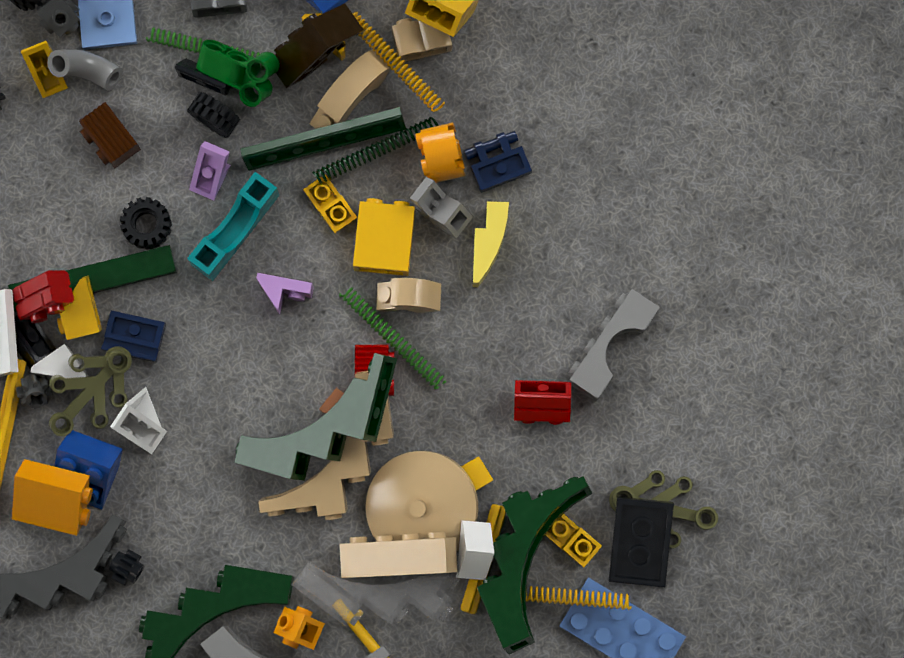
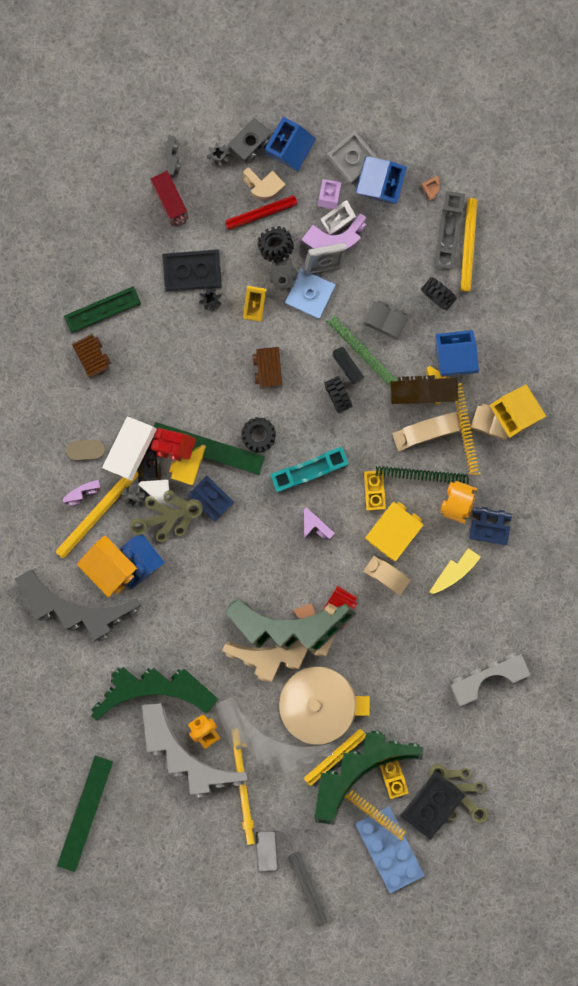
camera: 25 degrees right, 5 degrees up
light grey cylinder [47,49,123,91] -> none
black gear [109,549,144,585] -> none
white slope [110,387,167,454] -> none
lavender slope [189,141,231,201] -> none
green piece [196,40,280,107] -> none
dark green tile [240,107,406,171] -> none
bright green piece [339,287,446,389] -> none
tan brick [340,532,458,578] -> none
light grey brick [410,177,473,239] -> none
white slope [456,520,494,580] -> none
red brick [514,380,571,425] -> none

